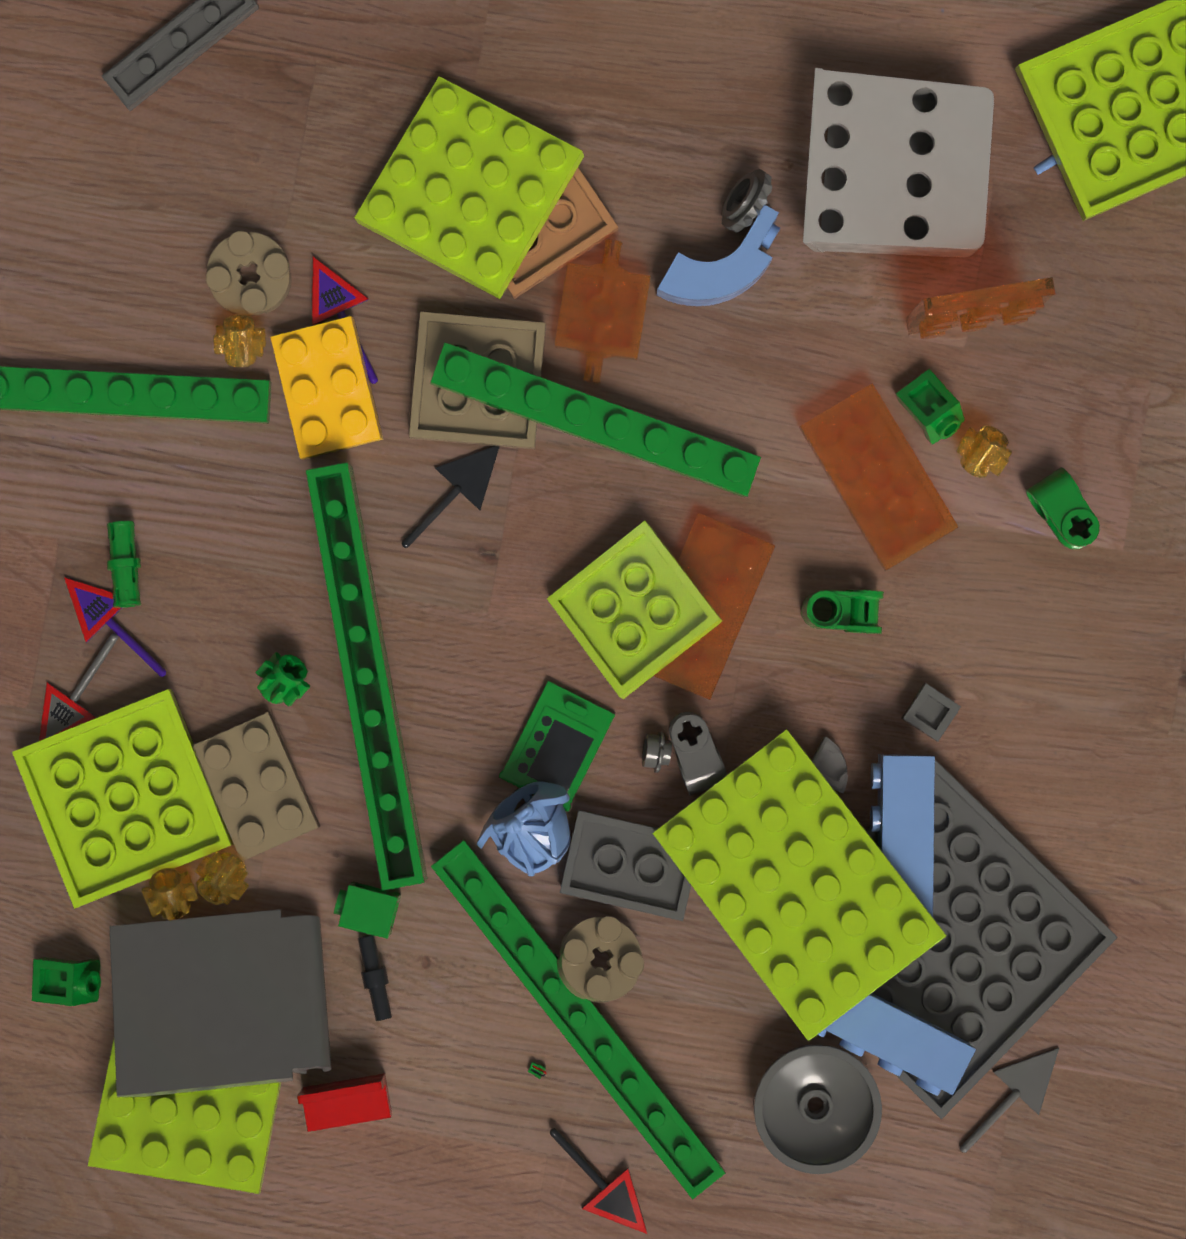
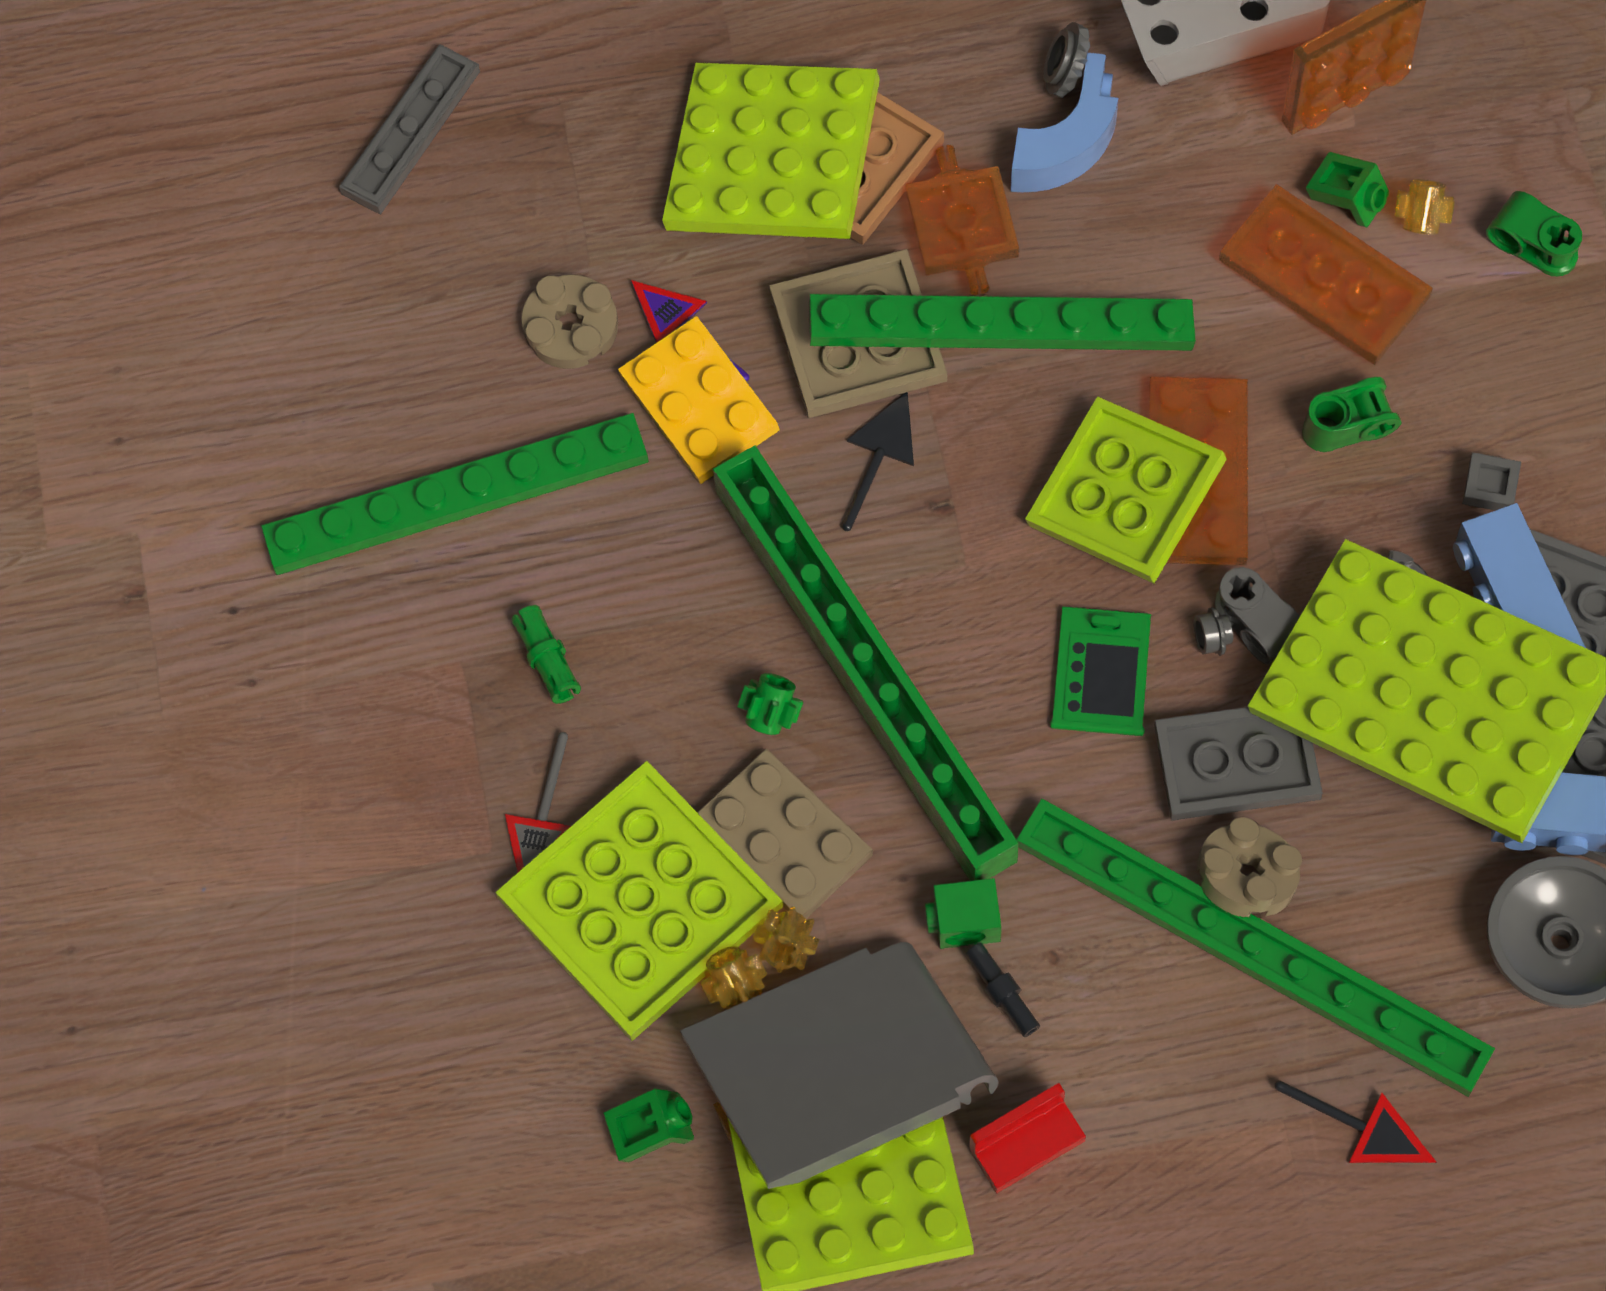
camera: 15 degrees left, 20 degrees down
piece [64,578,166,677] -> none
clear yellow gear [213,315,266,367] -> none
medium blue piece [476,782,571,876] -> none
green piece [528,1062,546,1079] -> none

